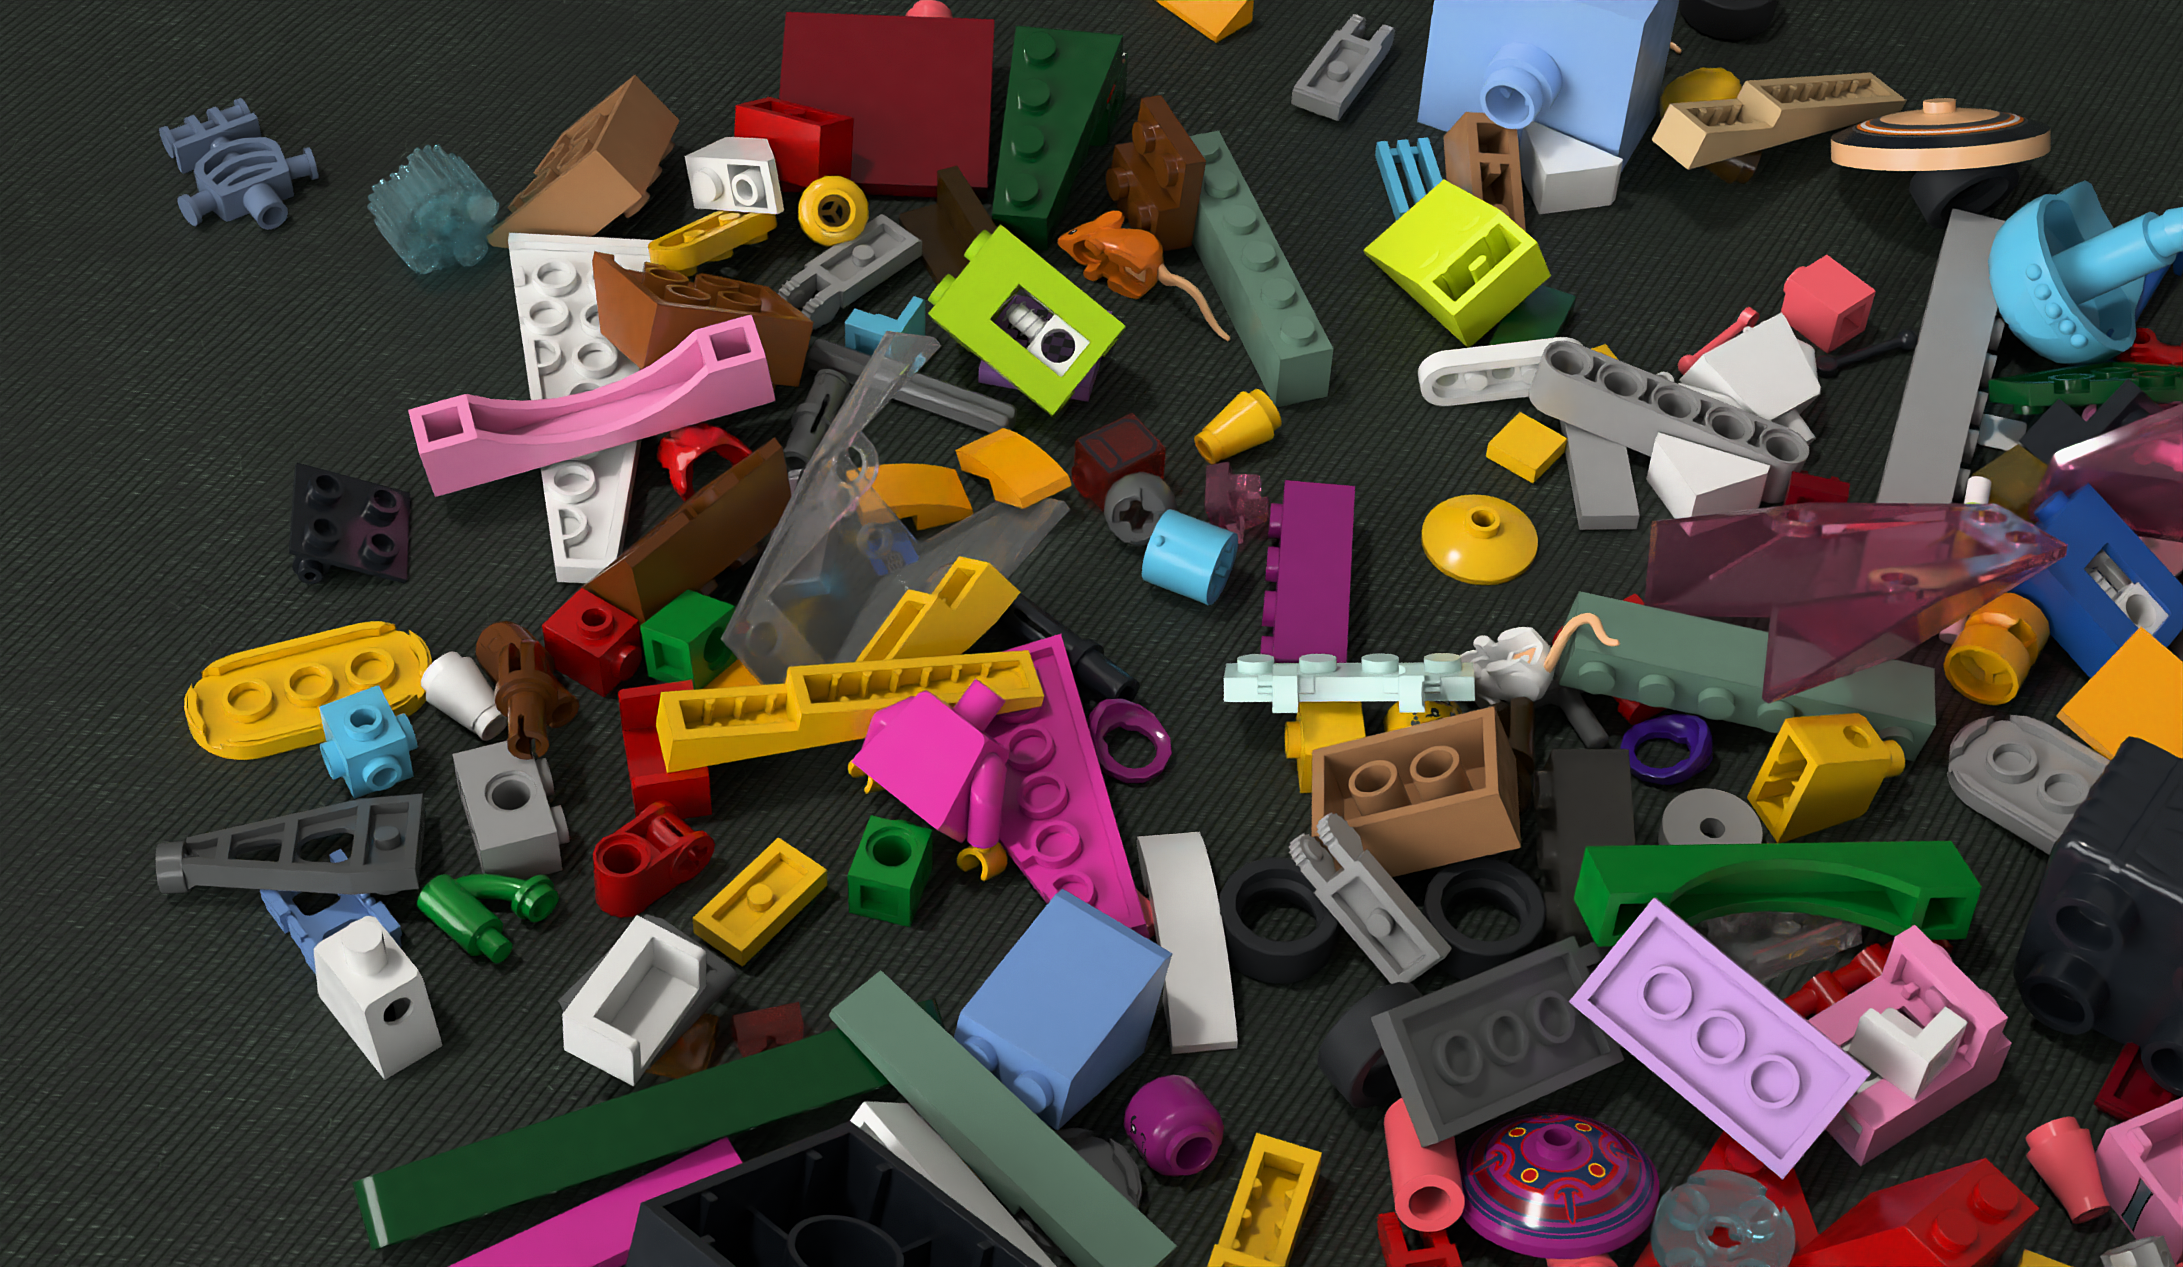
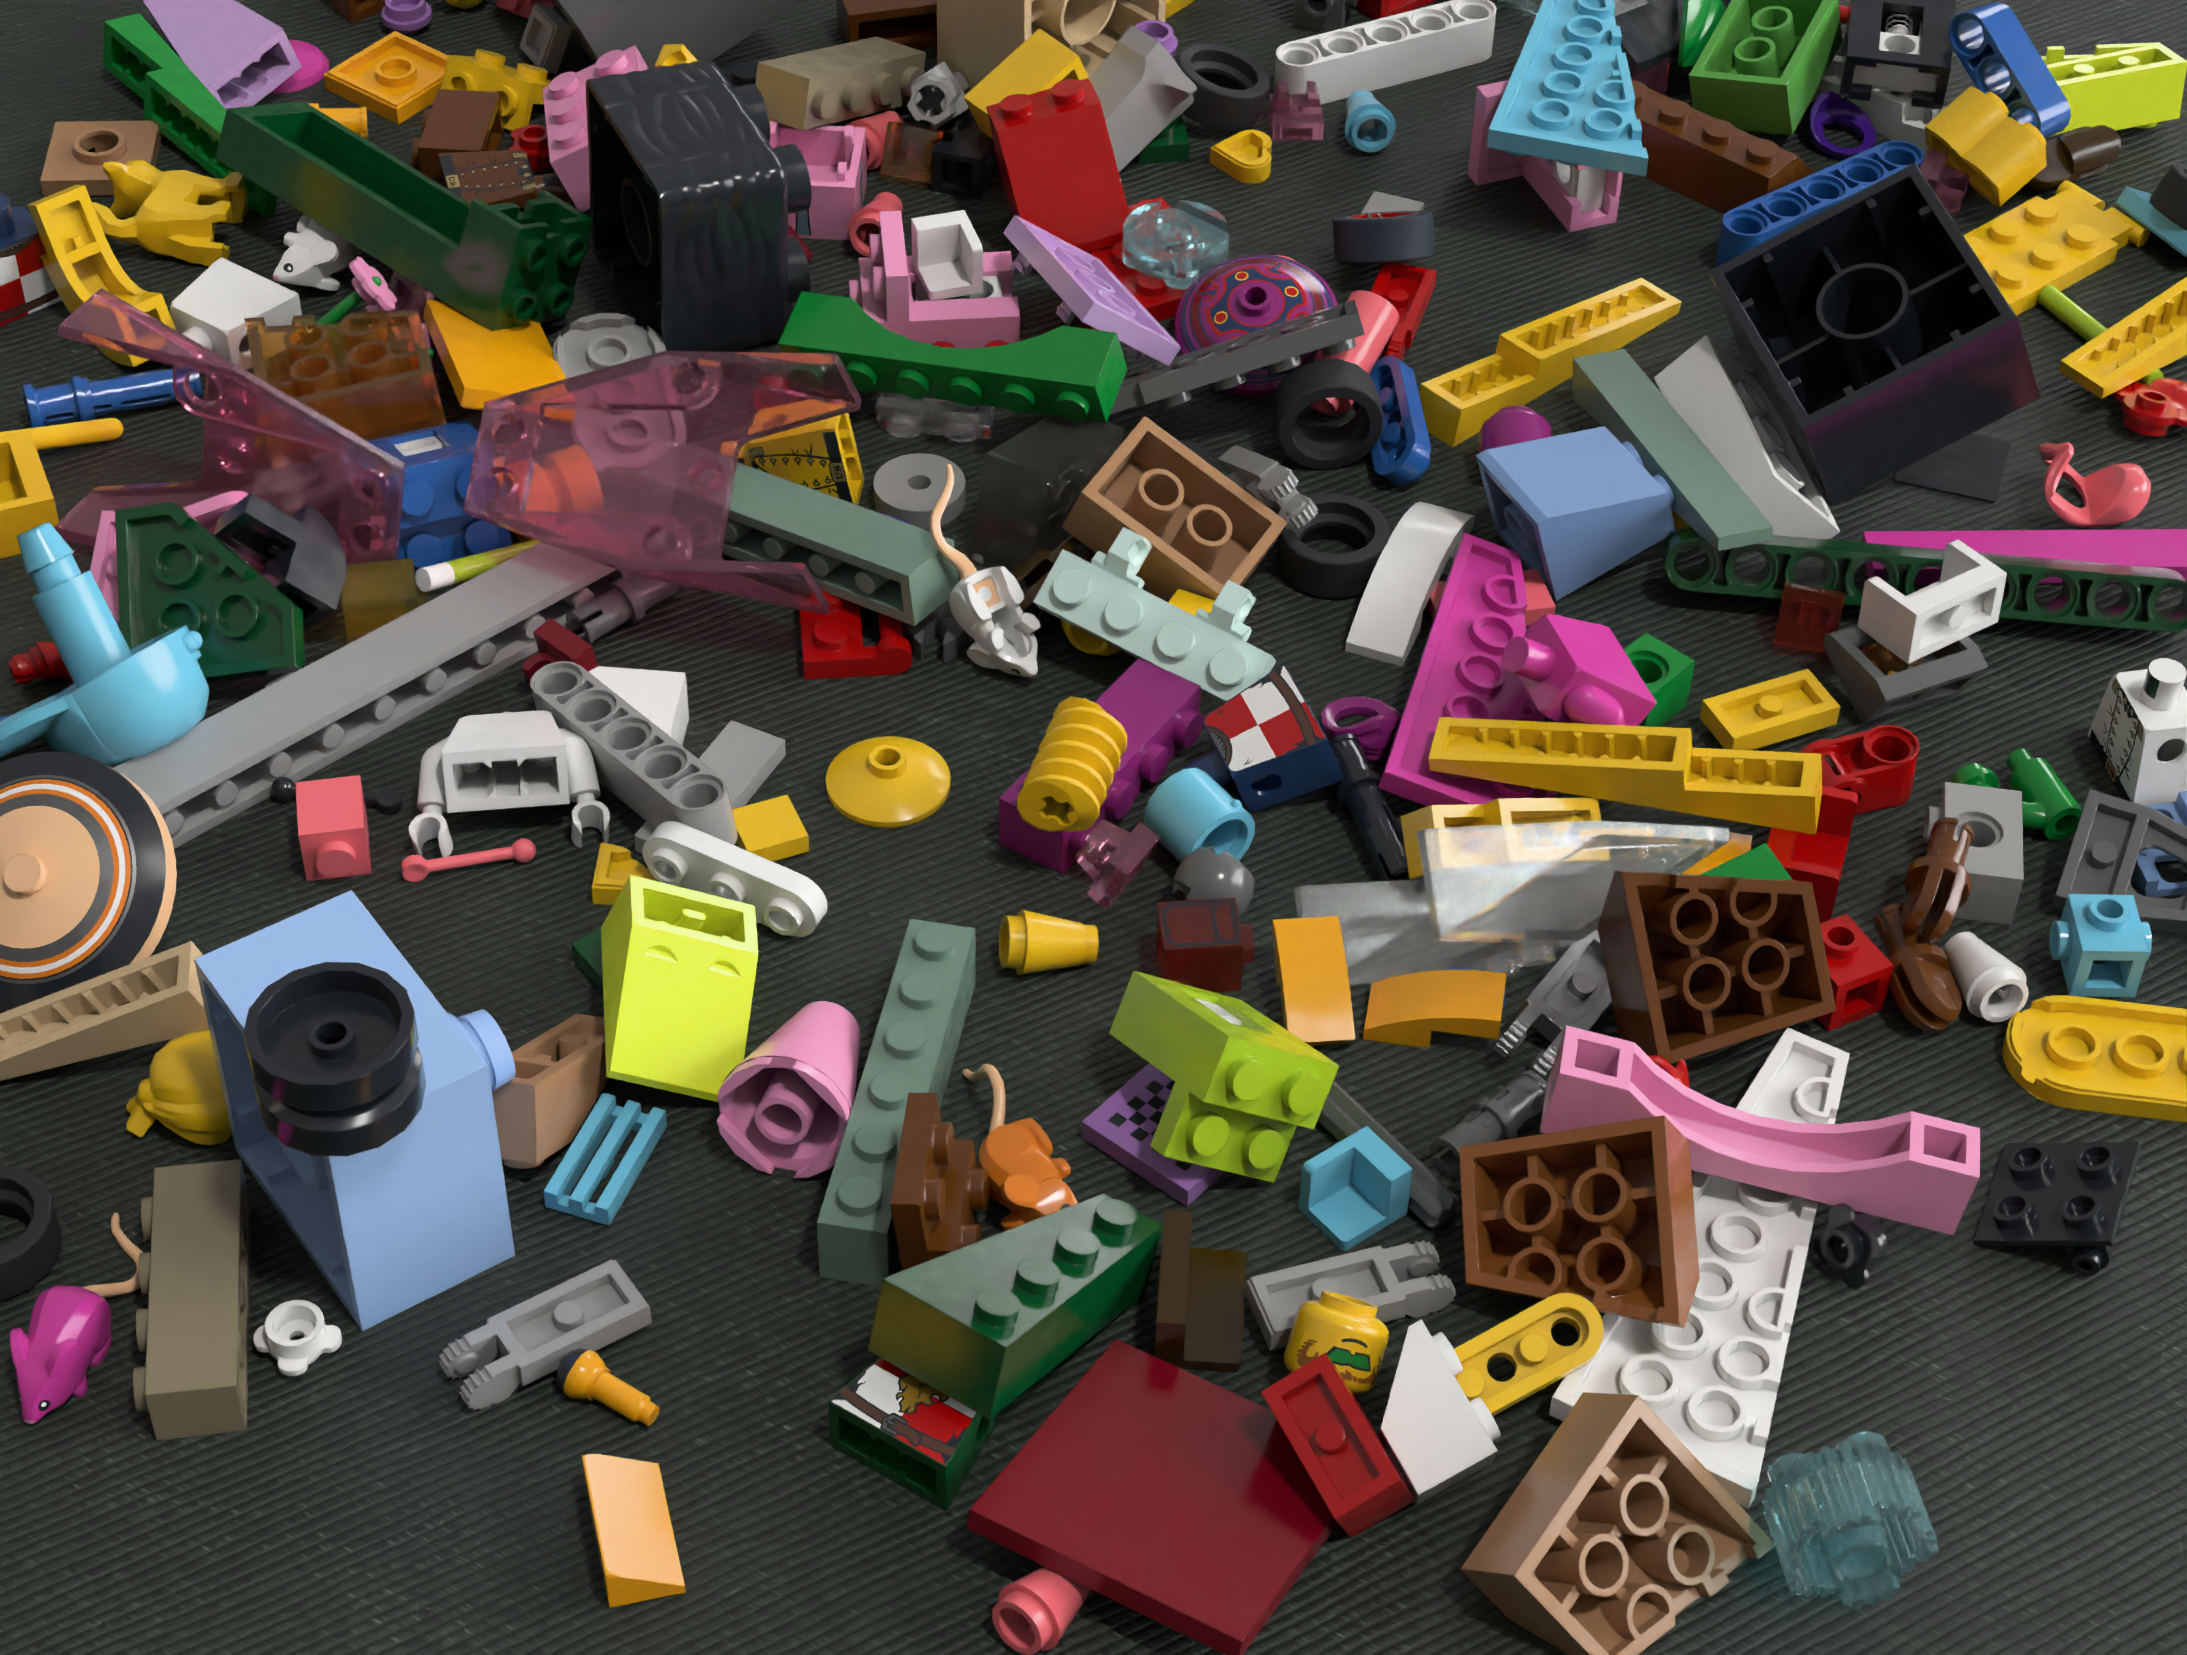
camera: 150 degrees left, 5 degrees down
none -> light orange piece [556,1348,660,1426]
none -> bright pink cone [716,1001,860,1178]
none -> yellow piece [1017,696,1127,832]
none -> torso [1183,664,1344,812]
none -> blue plate [1369,355,1431,486]

